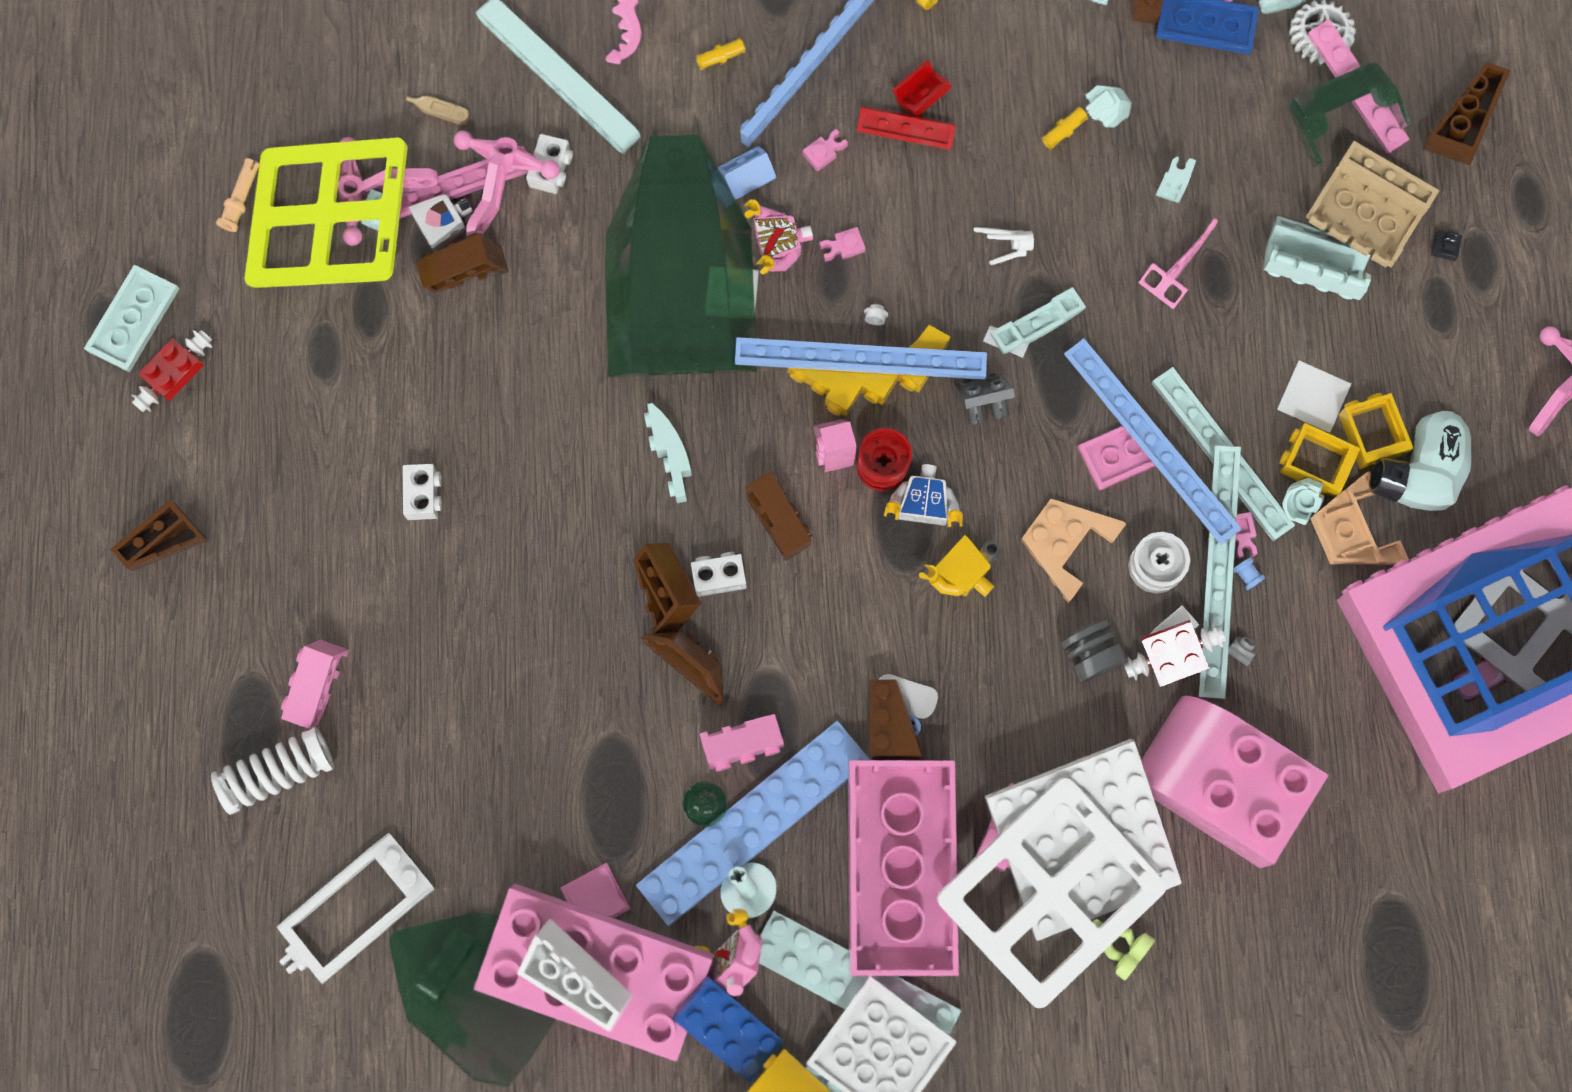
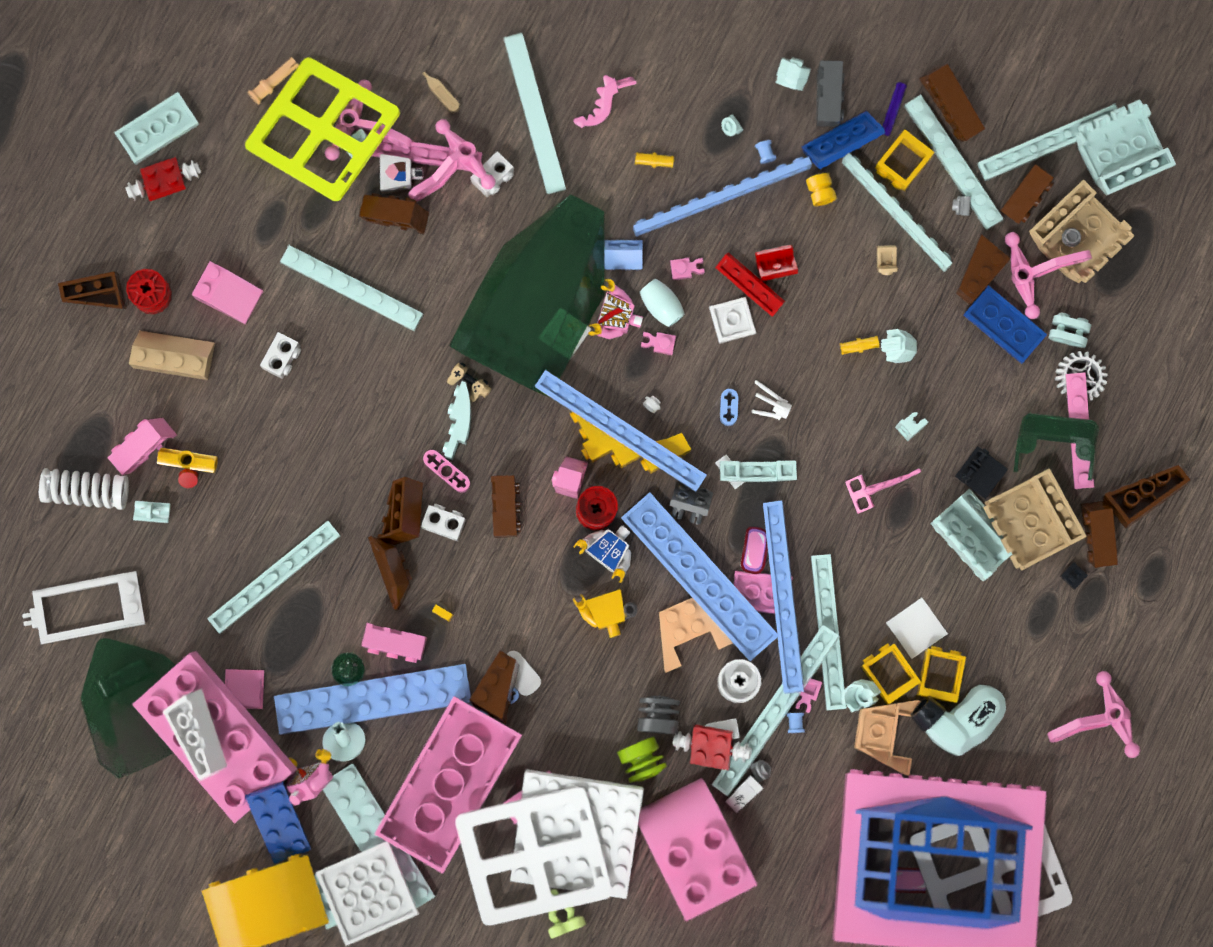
camera: 30 degrees right, 5 degrees up
none -> red wheel [126,269,172,314]
none -> tan slope [129,331,215,380]
none -> light aqua hips [133,501,171,523]
none -> yellow piece [157,448,218,473]
none -> tile [178,469,198,488]
none -> bright pink slope [192,261,263,325]
none -> light aqua plate [207,521,340,634]
none -> light aqua plate [280,245,423,331]
none -> bright pink beam [423,450,470,493]
none -> yellow tile [432,605,453,622]
none -> tan piece [447,363,491,402]
none -> lime wheel [617,736,667,783]
none -> light blue plate [621,492,778,661]
none -> light aqua piece [640,279,685,327]
none -> white tile [709,297,756,344]
none -> light blue beam [720,389,738,426]
none -> white leg [725,776,763,813]
none -> sticker [740,527,768,574]
none -> tan bracket [877,245,898,275]
none -> black hinge [955,446,1008,500]
none -> reddish brown wedge [1081,501,1118,568]

